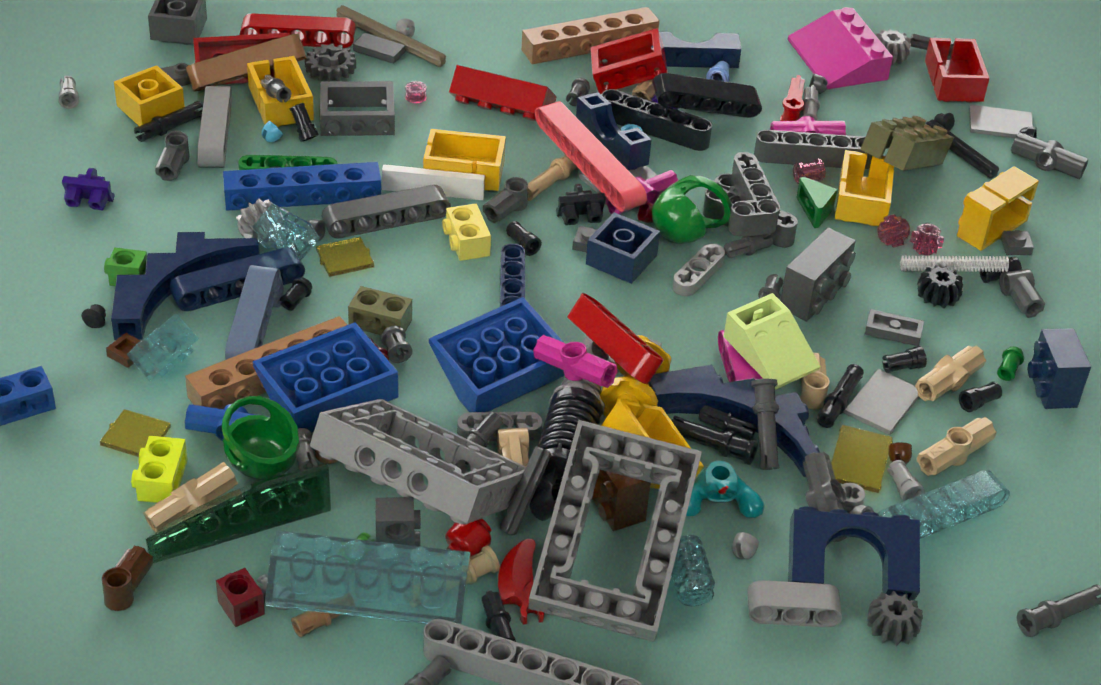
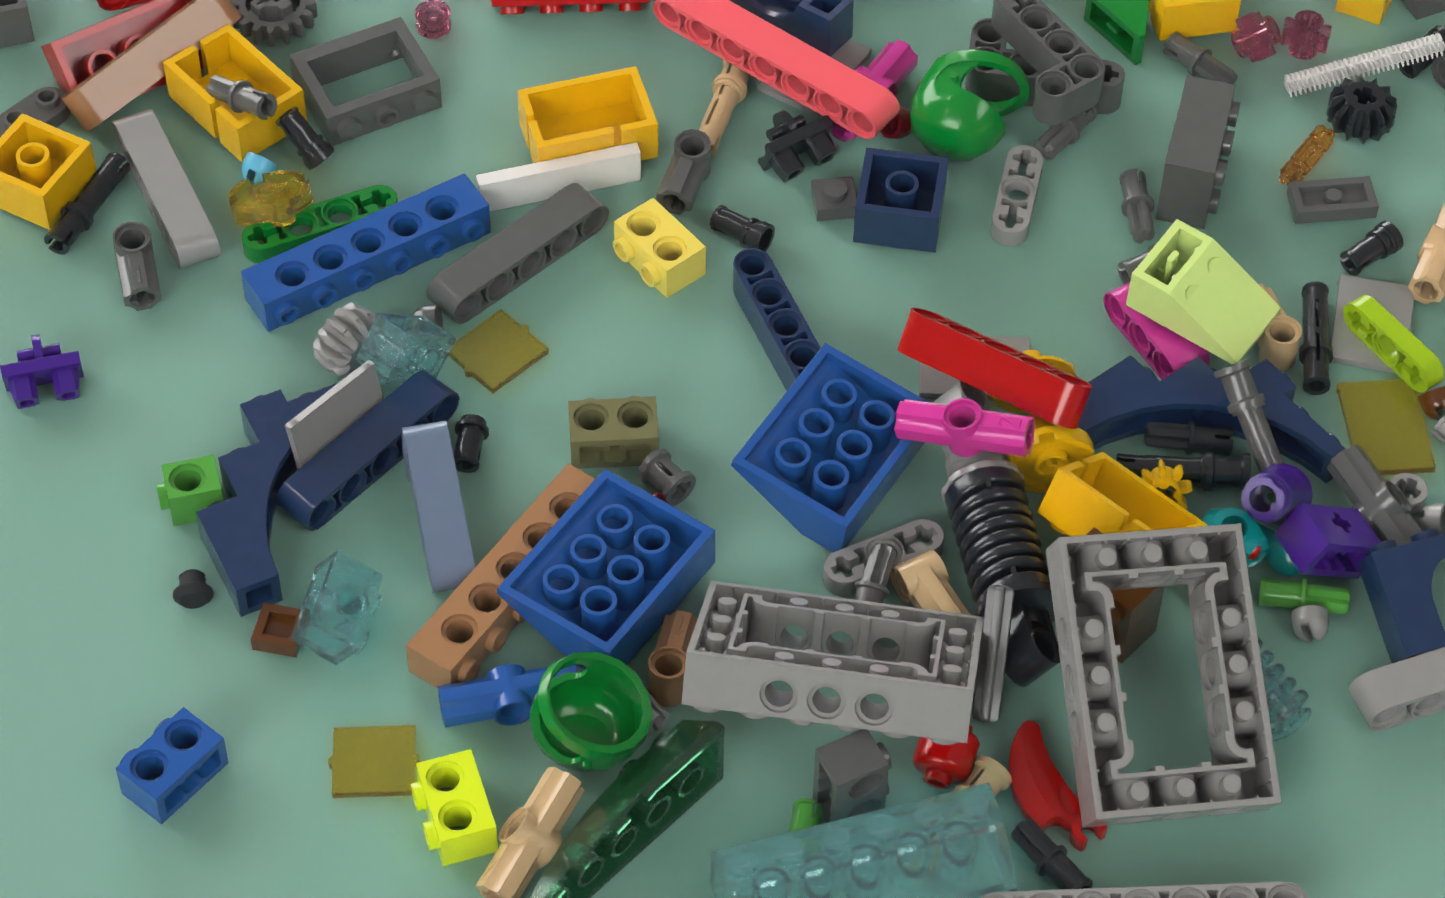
camera: 20 degrees left, 10 degrees up
none -> clear yellow plate [228,170,313,227]
none -> light grey piece [285,360,384,470]
none -> yellow gear [1141,460,1193,509]
none -> dark grey axle [1163,32,1238,84]
none -> dark purple plant [1241,463,1313,525]
none -> bright green axle [1258,577,1350,614]
none -> dark purple brick [1274,503,1381,579]
none -> clear orange axle [1279,125,1335,185]
none -> lime beam [1343,295,1444,393]

